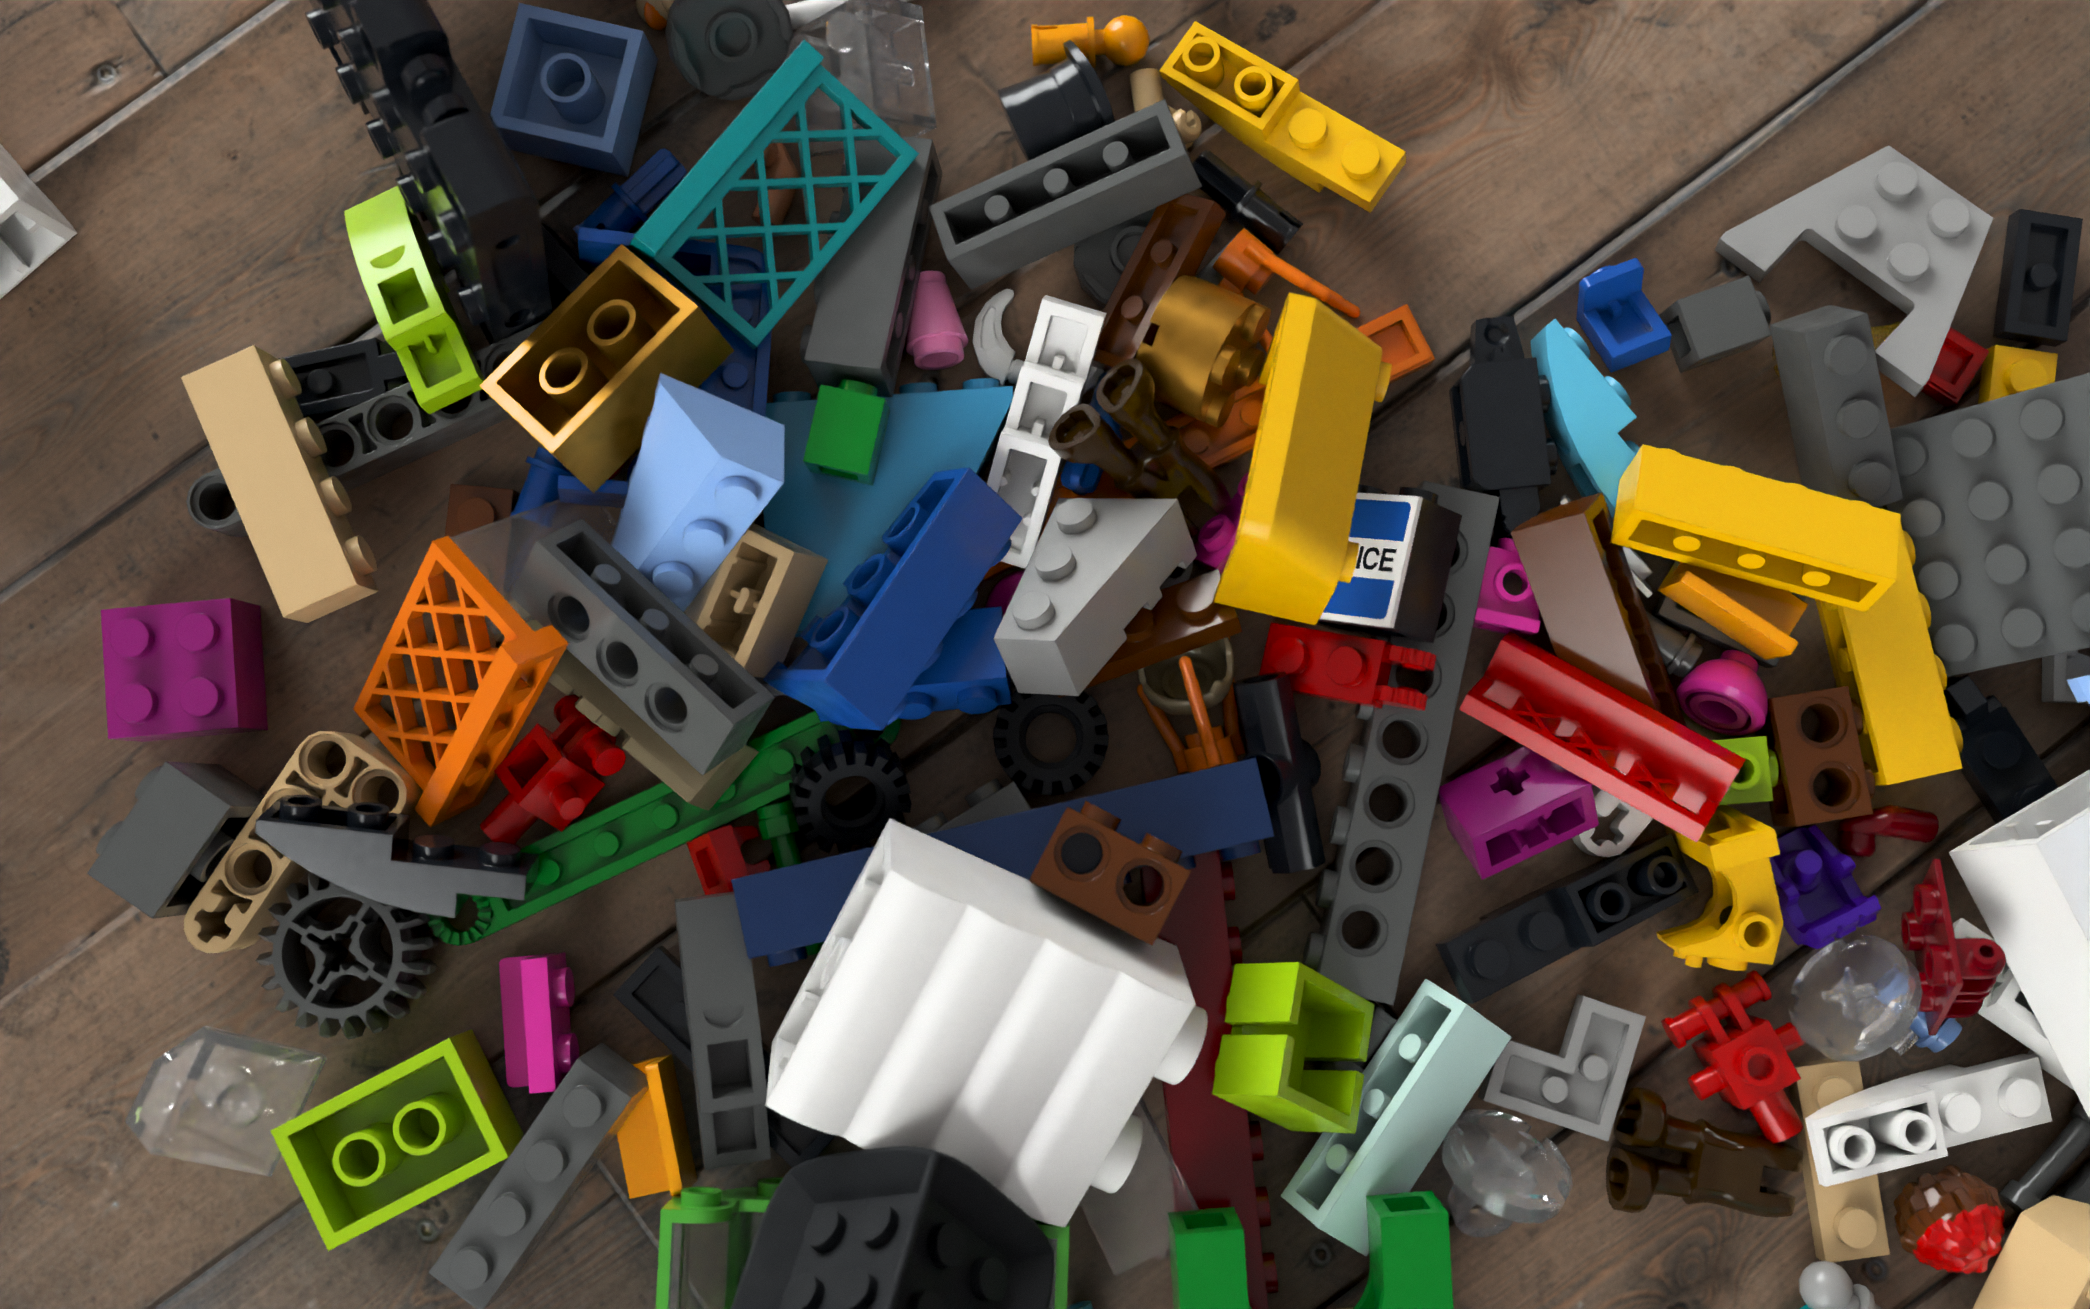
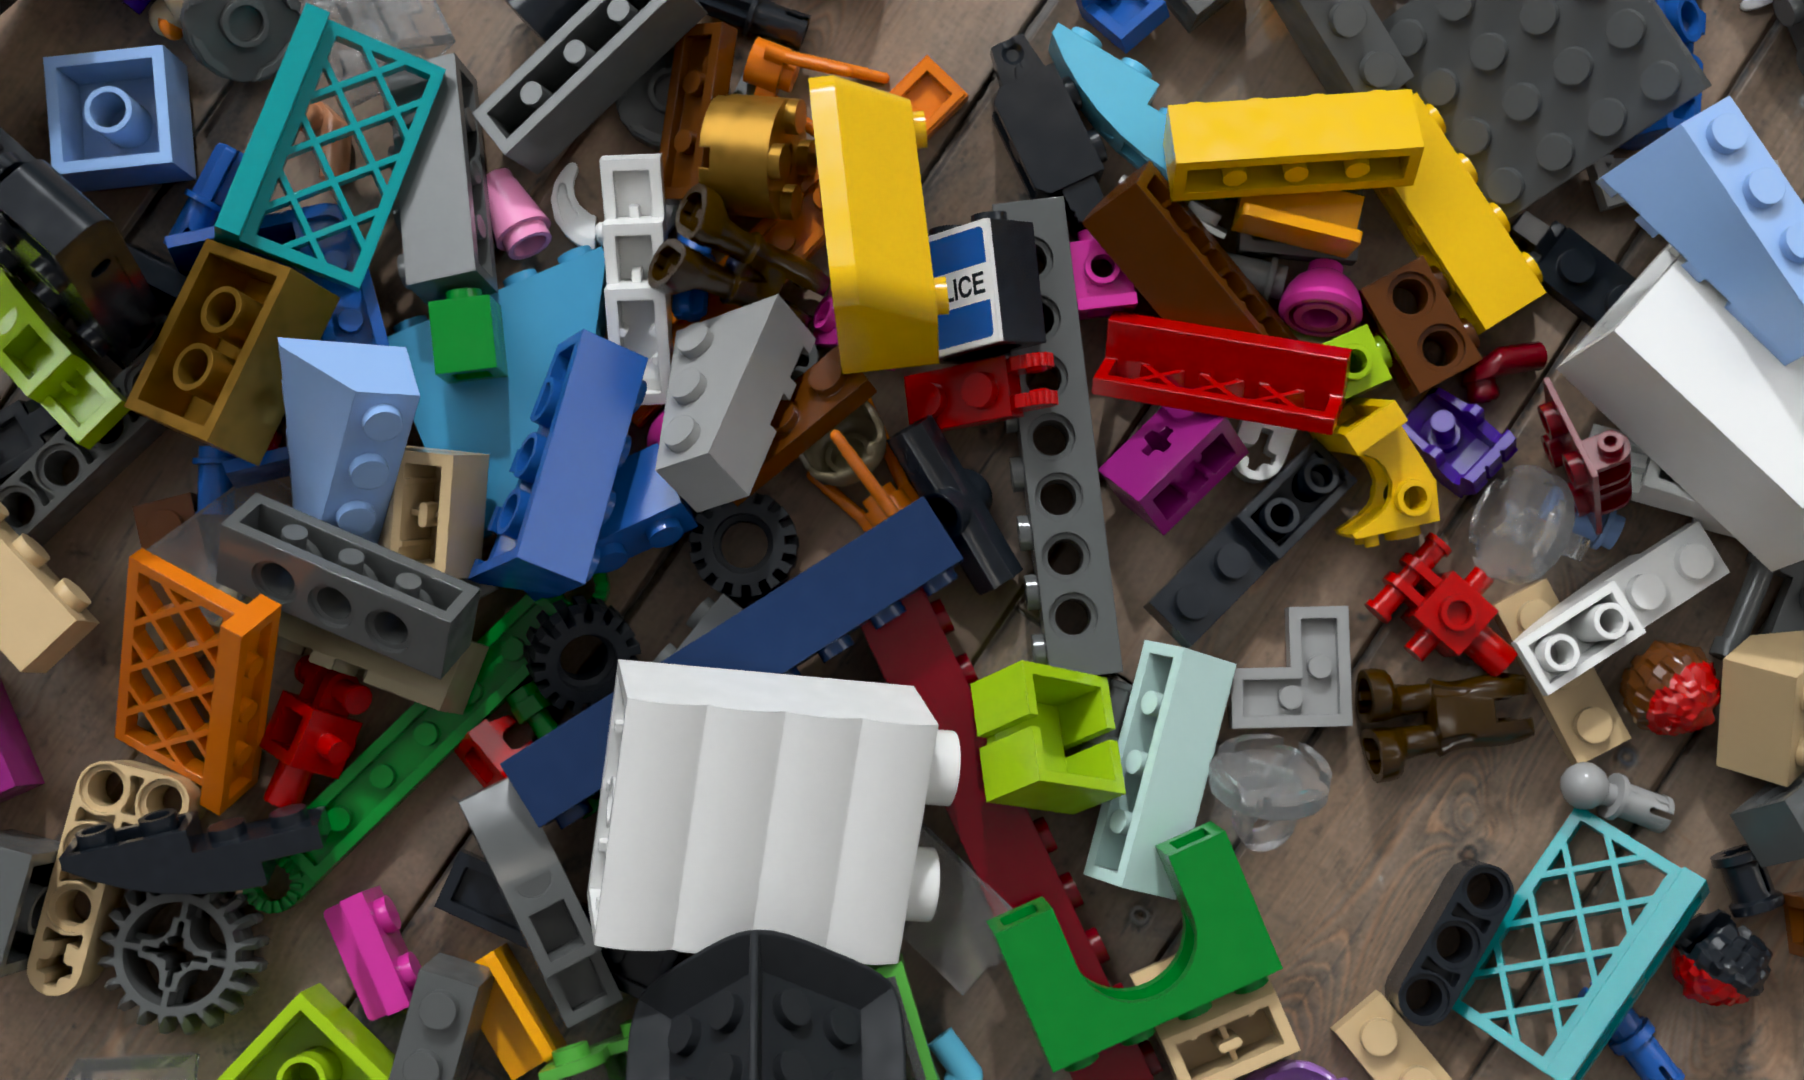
camera: 20 degrees left, 0 degrees up
reddish brown brick [1029,801,1191,946] -> none

